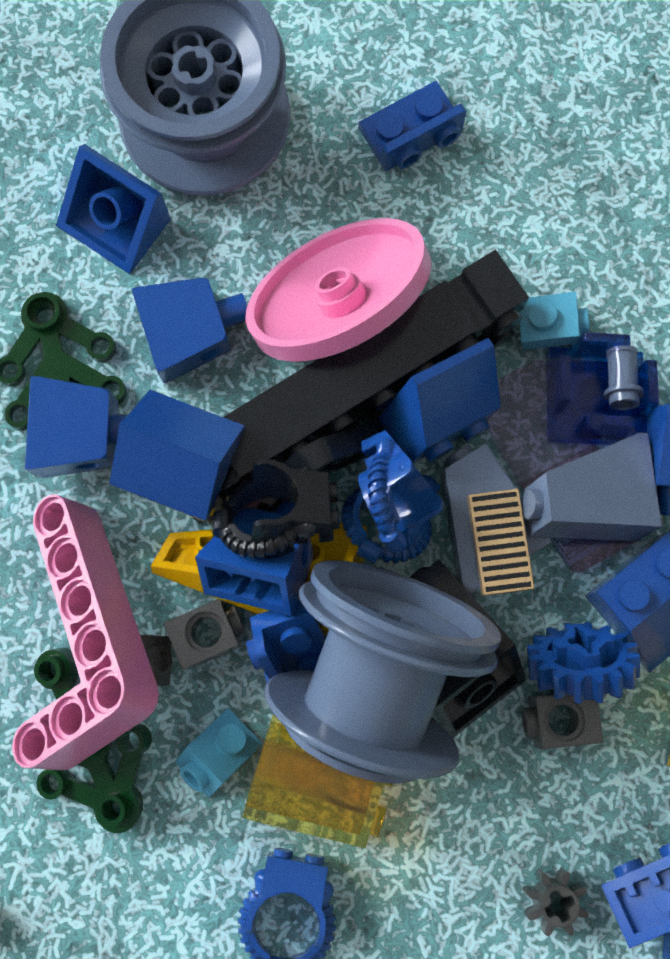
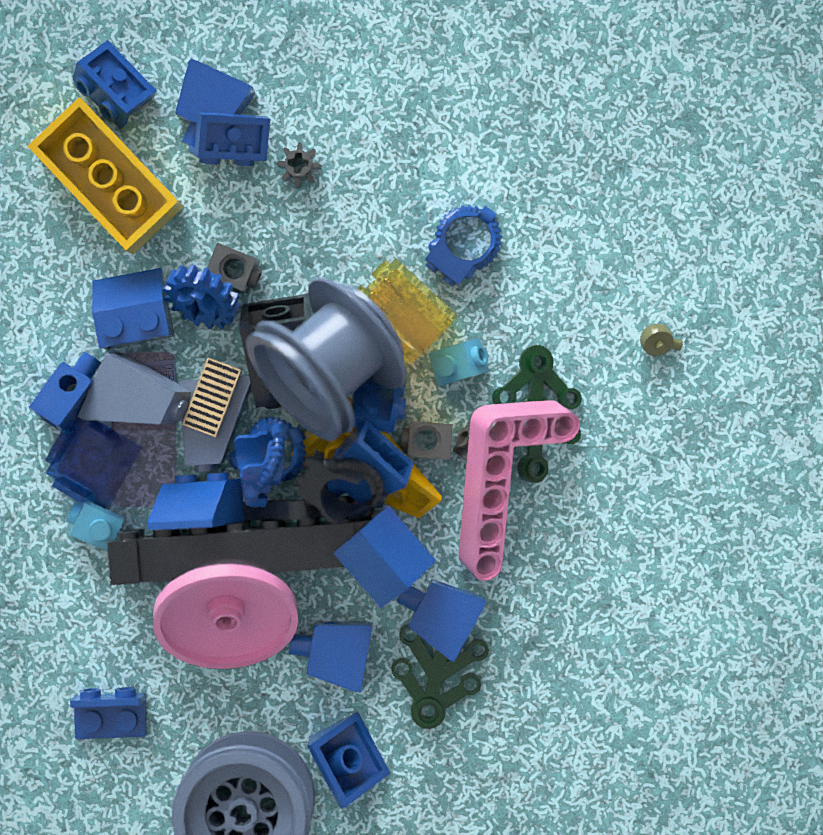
camera: 150 degrees left, 10 degrees up
sand blue pin [604,345,644,411] -> none

